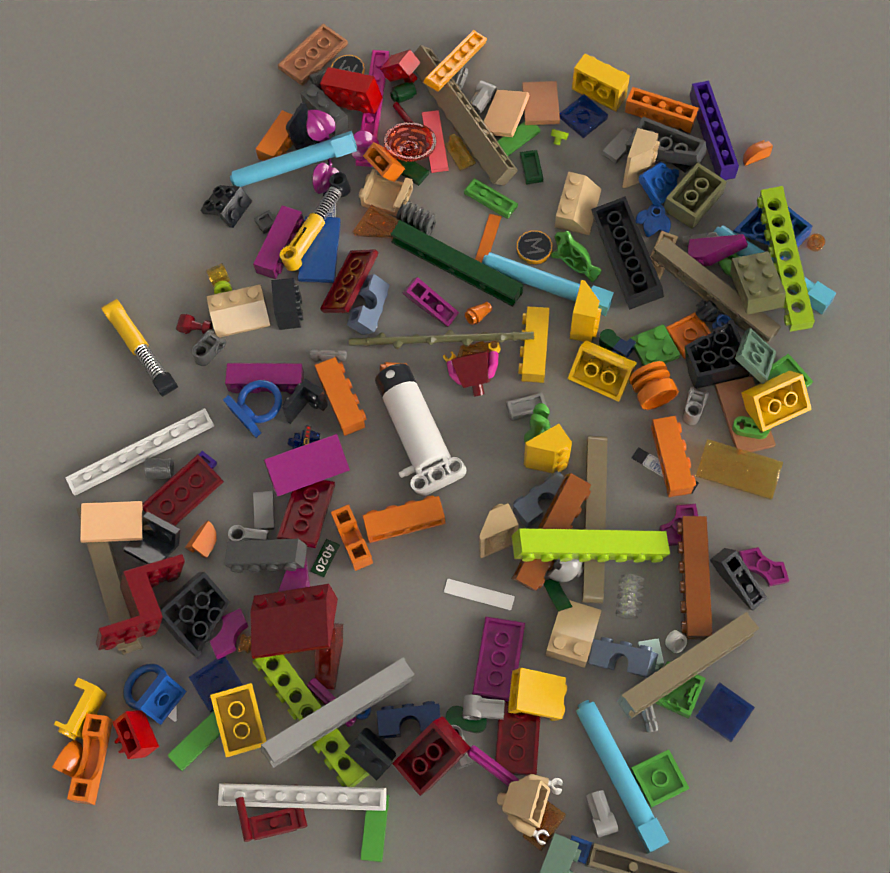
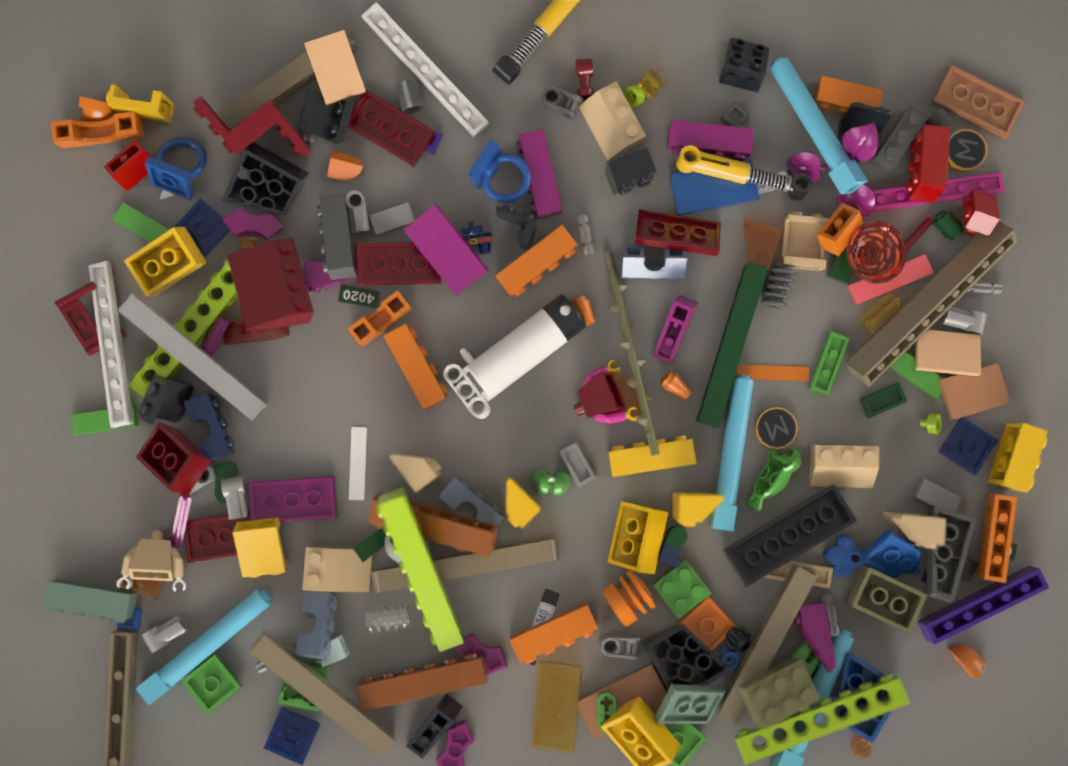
camera: 70 degrees right, 20 degrees up
light orange tile [423,30,487,92] -> none
white tile [665,630,687,653] -> none

